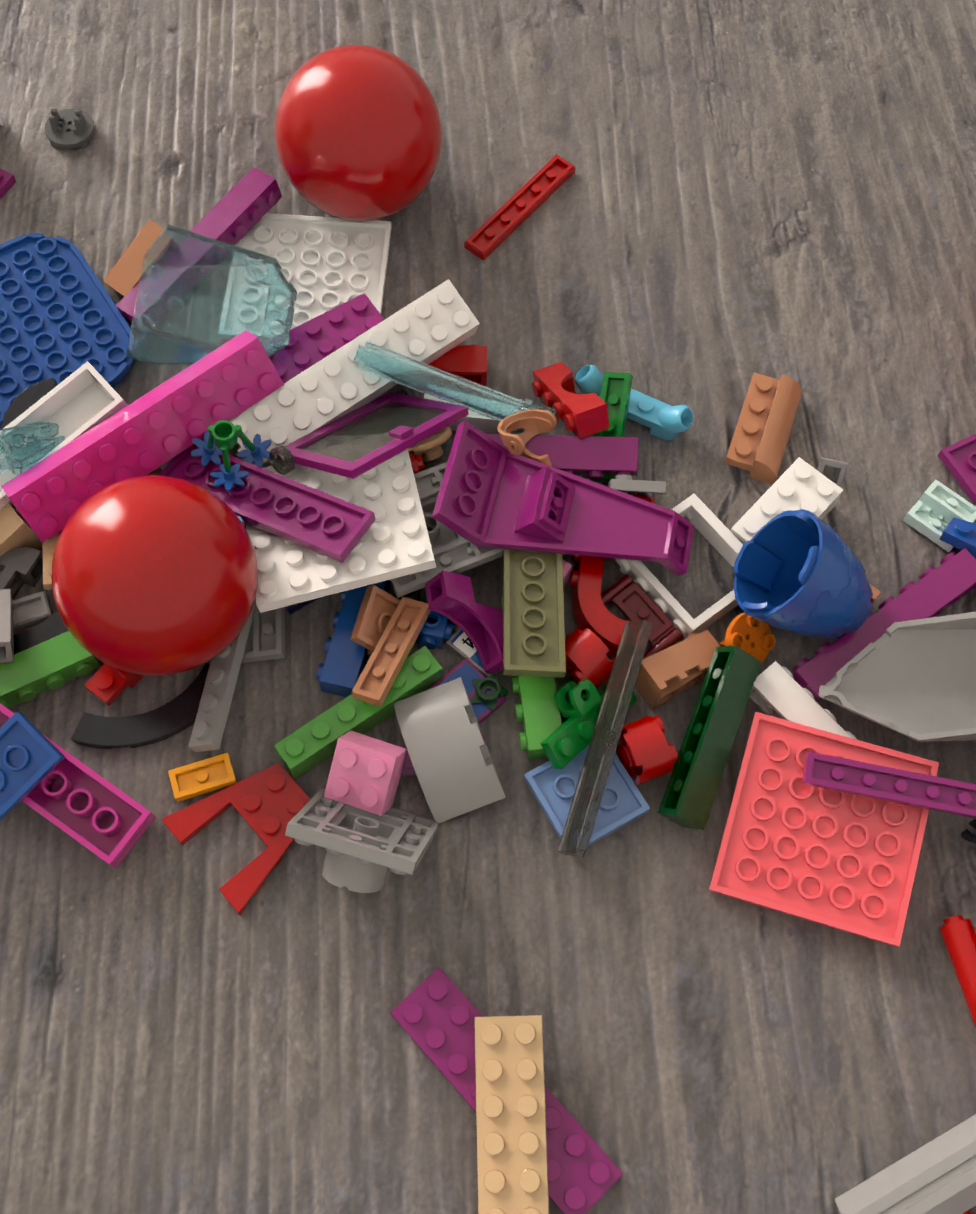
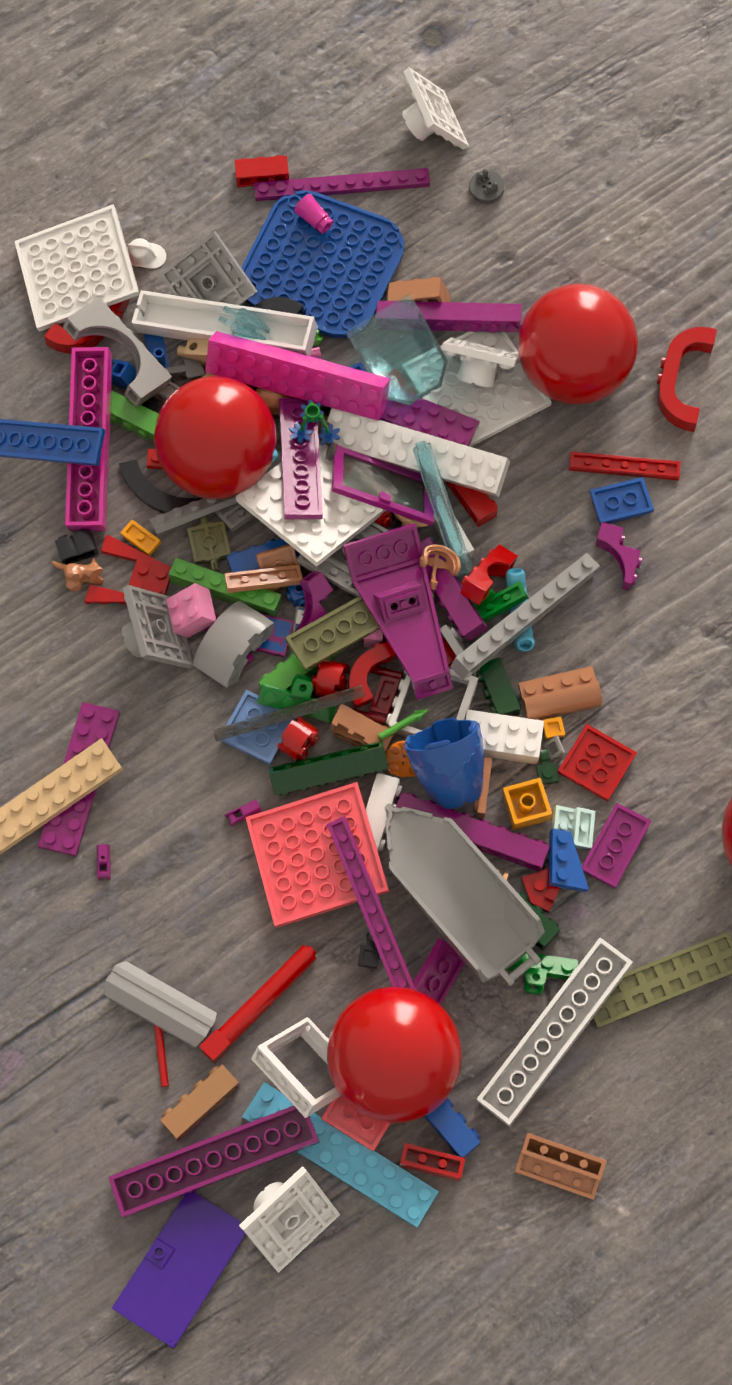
camera: 60 degrees right, 5 degrees up
dark green plate [471,674,509,710] -> none
none -> nougat animal [52,559,104,591]
none -> black brick [55,529,98,564]
none -> magenta bar [96,844,111,881]
none -> olive plate [187,515,231,572]
none -> magenta bar [225,799,262,827]
none -> bright green piece [378,709,428,741]
none -> white piece [441,337,520,387]
none -> light grey brick [451,553,600,681]
none -> dark green brick [476,657,520,716]
none -> light orange brick [502,778,552,831]
none -> dark green plate [536,749,559,785]
none -> light orange plate [542,717,565,740]
none -> red plate [557,724,637,802]
none -> blue plate [589,477,654,526]
none -> magenta arch [595,522,642,591]
none -> red arch [656,327,717,432]

